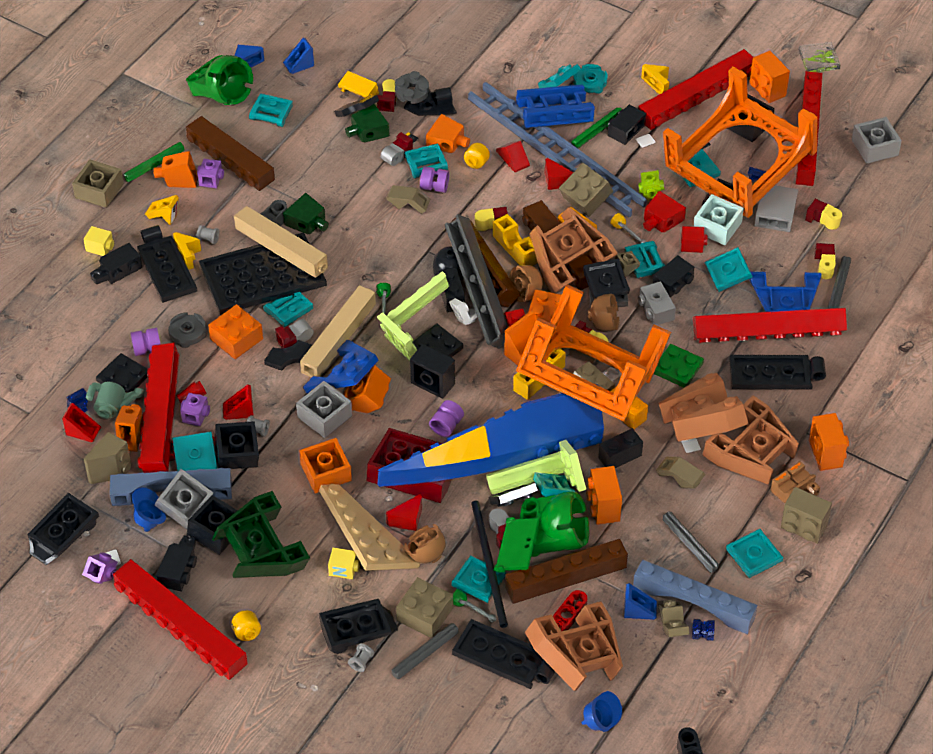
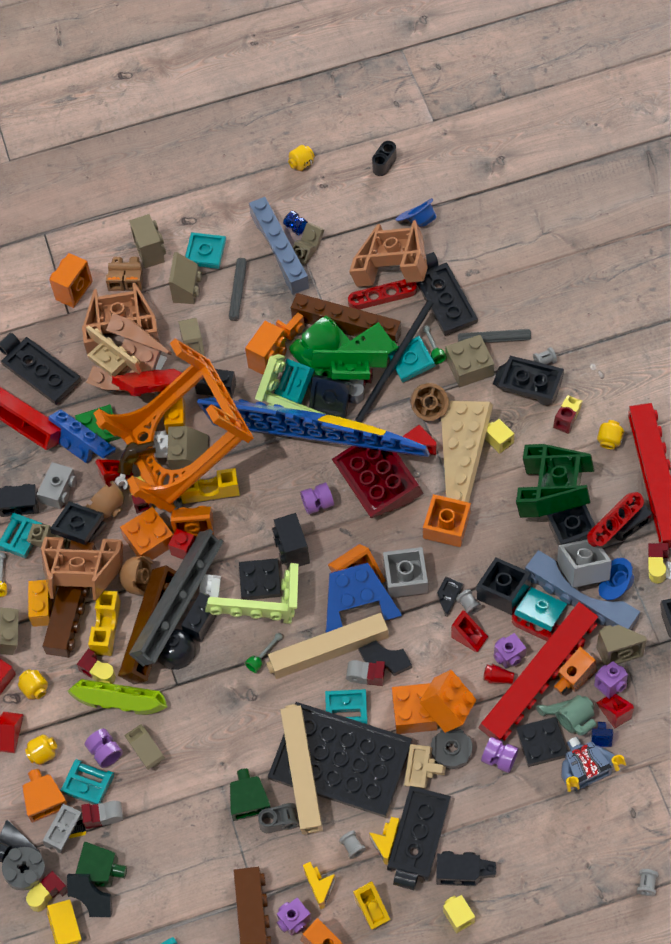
camera: 135 degrees left, 10 degrees up
blue slope [624,583,657,620] -> none
none -> yellow head [18,669,48,699]
none -> light grey hinge [43,804,82,853]
none -> blue bracket [49,410,116,463]
none -> lime brick [67,679,167,715]
none -> tan bracket [86,325,142,376]
none -> red slope [95,459,133,487]
none -> red piece [112,368,195,396]
none -> dark brown arm [115,441,156,489]
none -> dark tan slope [169,252,202,304]
none -> orange bracket [276,312,305,340]
none -> yellow head [288,145,315,171]
none -> yellow slope [303,862,336,910]
none -> green bracket [312,350,388,380]
none -> tan hinge [404,744,446,789]
none -> orange brick [419,669,477,733]
none -> black tile [437,576,464,617]
none -> dark red leg [553,395,583,434]
none -> torso [561,737,626,792]
none -> red beam [587,492,644,547]
none -> medium lavender brick [594,661,628,699]
none -> leg [648,543,669,584]

